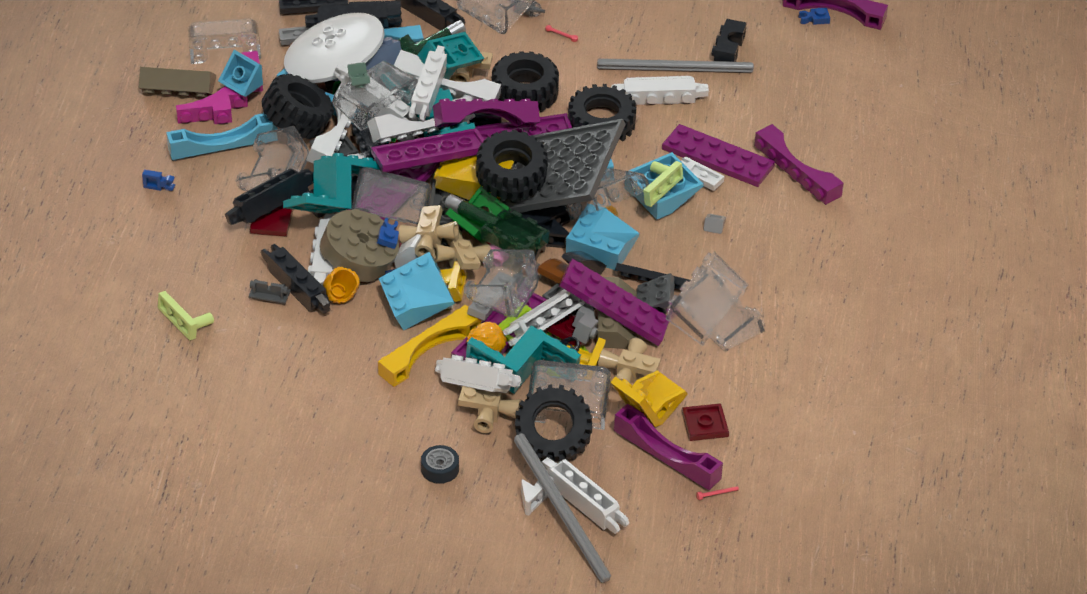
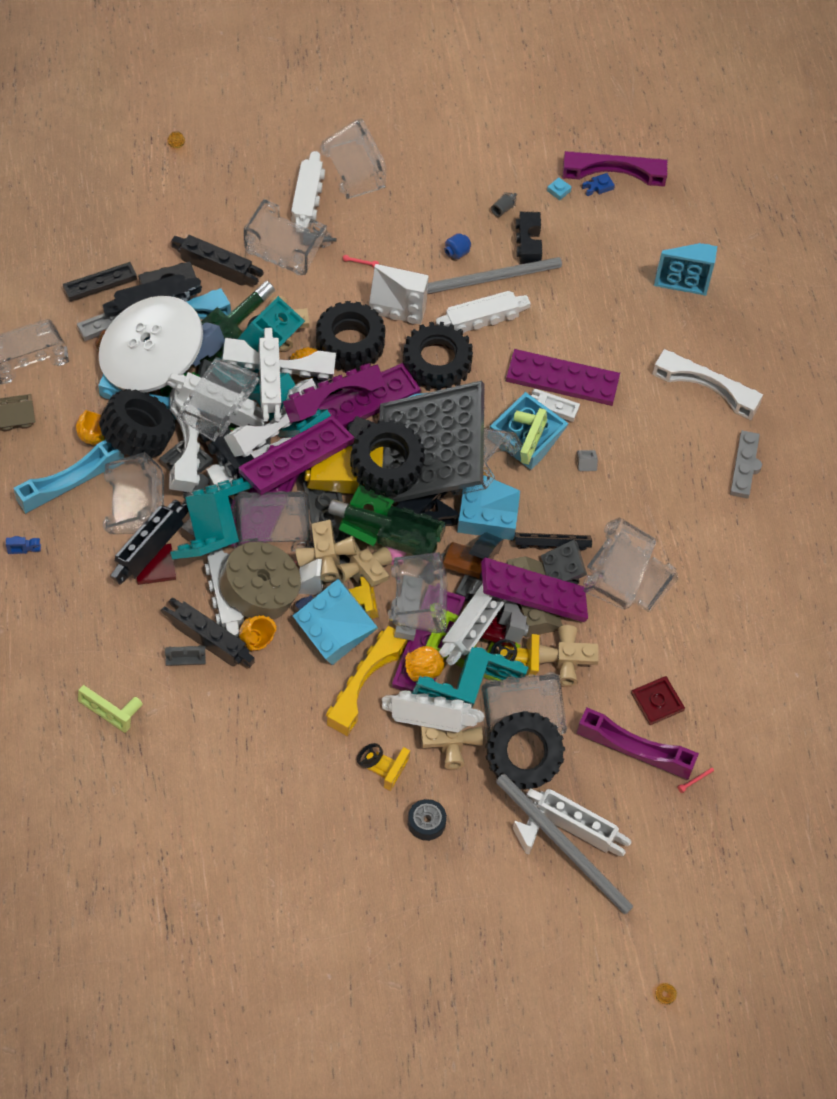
camera: 20 degrees left, 15 degrees up
dark pink arch [176,51,263,124] -> none
medium azure slope [218,50,263,97] -> none
sand green bracket [347,62,370,88] -> none
blue plate [377,218,399,249] -> none
yellow bracket [610,370,688,427] -> none
magenta arch [754,124,844,205] -> none
none -> light orange hair [75,410,105,446]
none -> yellow piece [357,743,411,791]
none -> white slope [369,264,429,325]
none -> blue head [444,233,471,259]
none -> dark grey piece [491,192,517,217]
none -> medium azure plate [547,177,572,200]
none -> white arch [652,349,763,420]
none -> medium azure slope [654,243,718,296]
none -> light grey hinge [730,430,762,499]

